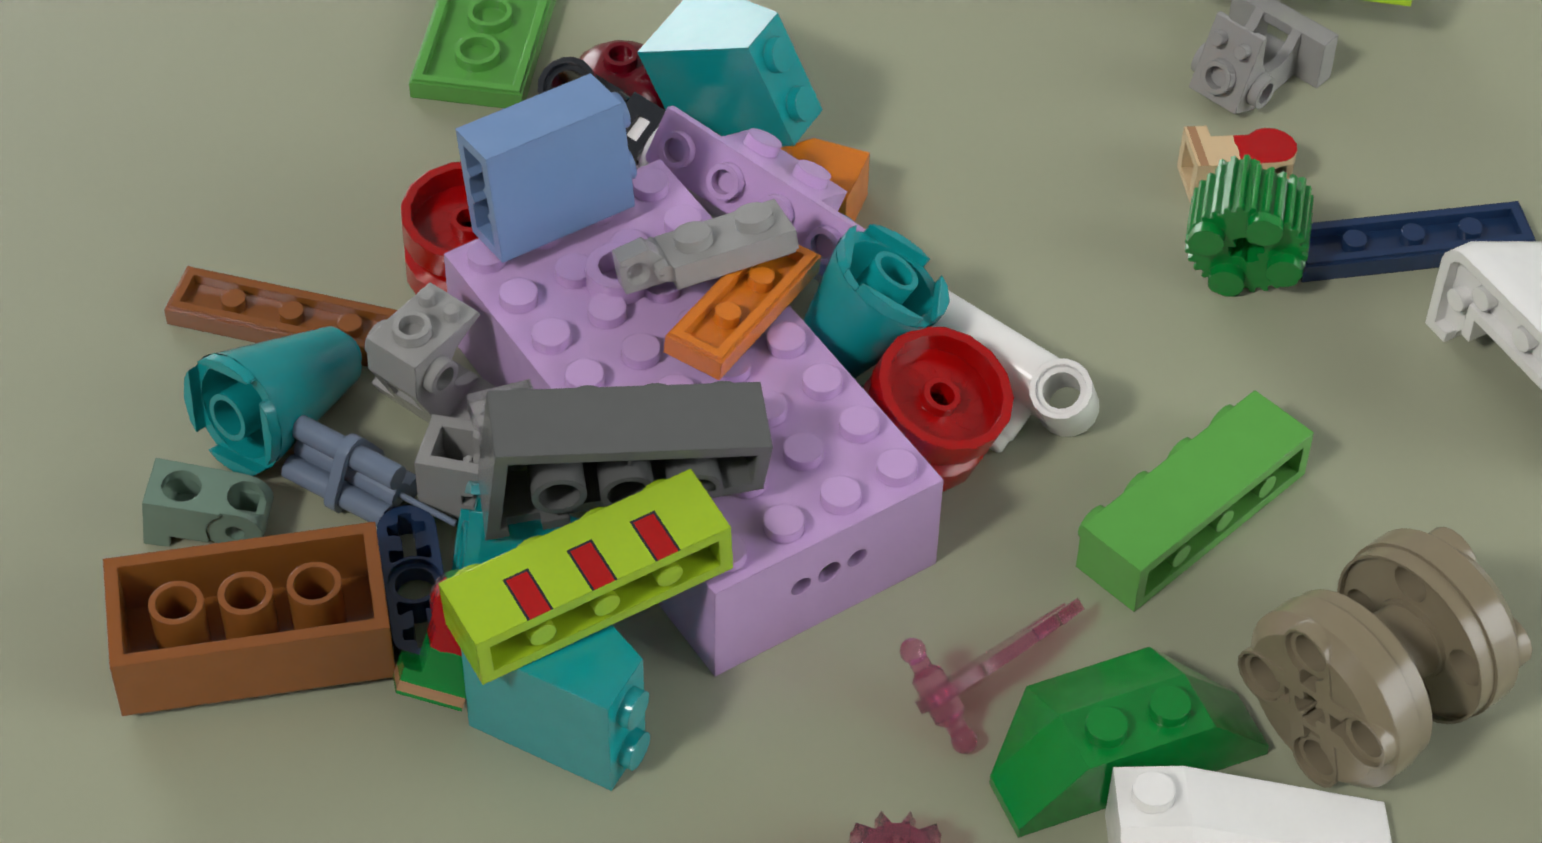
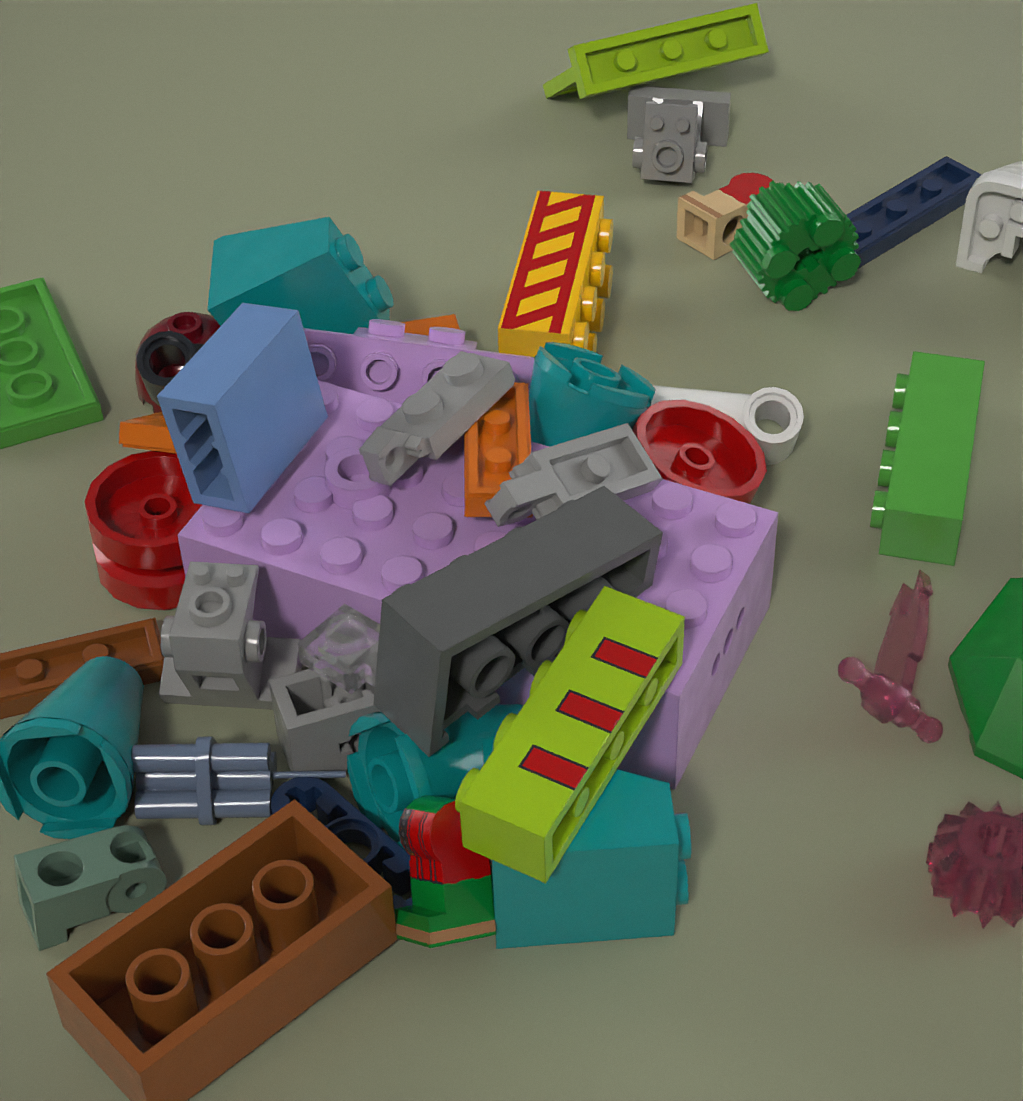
camera: 30 degrees left, 5 degrees down
none -> light grey hinge [484,423,663,527]
none -> yellow brick [498,190,613,357]

